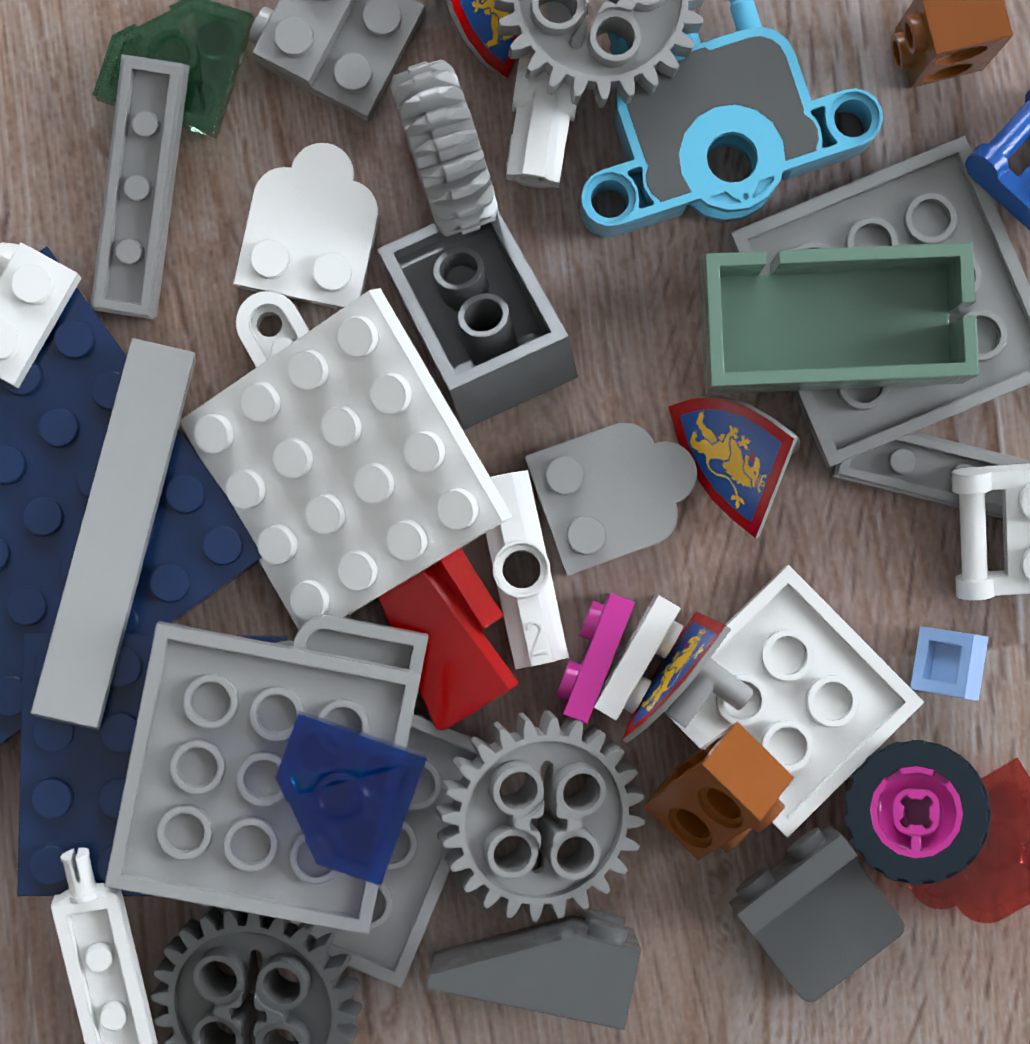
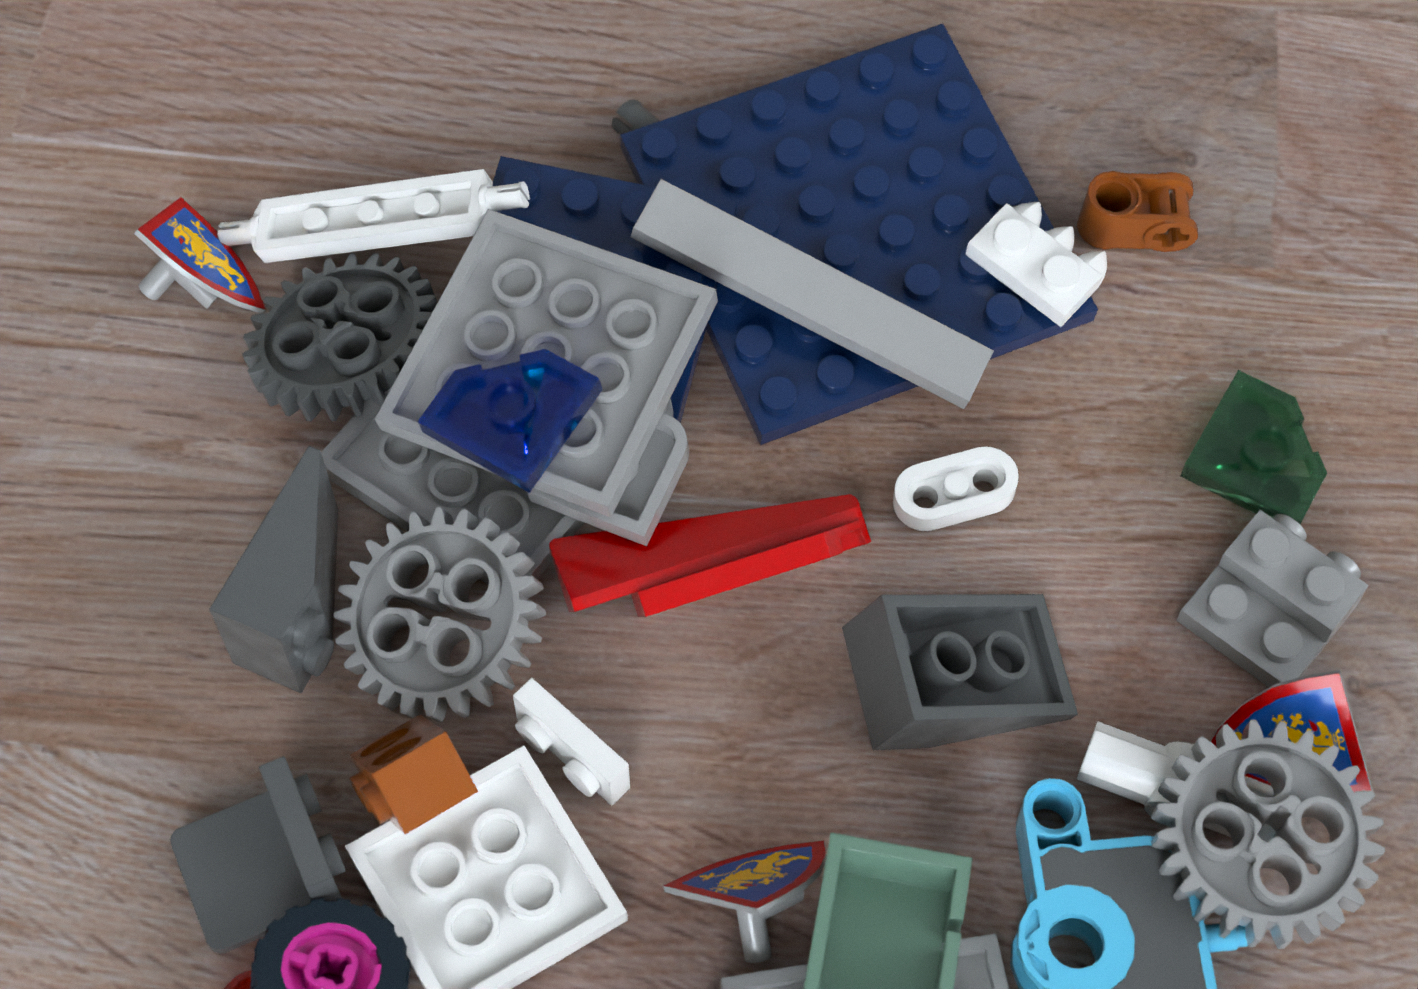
camera: 100 degrees right, 25 degrees down
light grey tile [90,54,190,319] -> none
white plate [180,288,513,630] -> none
white plate [234,143,380,310] -> none
light grey gear [390,59,498,237] -> none
white piece [485,470,569,670] -> none
light grey plate [524,423,697,576] -> none
dark pink plate [555,593,635,724] -> none
shield [622,612,753,743] -> none

